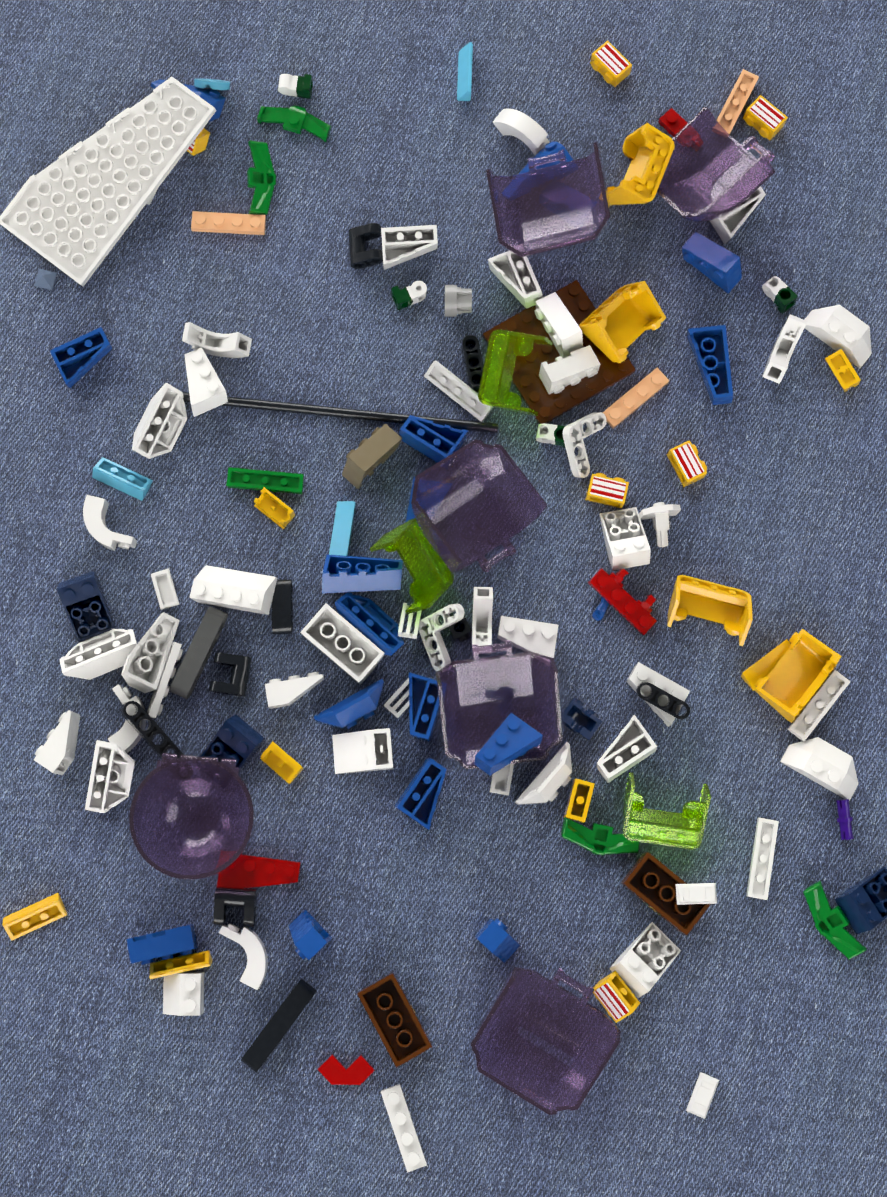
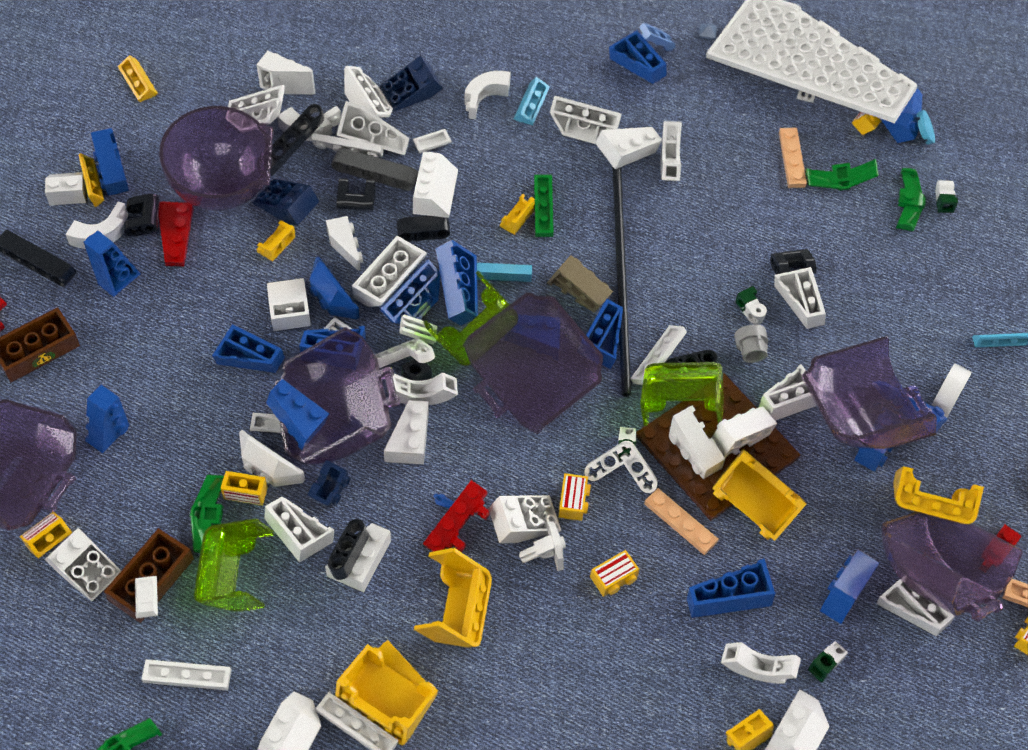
camera: 85 degrees right, 20 degrees down
none -> medium blue hinge [639,22,676,51]

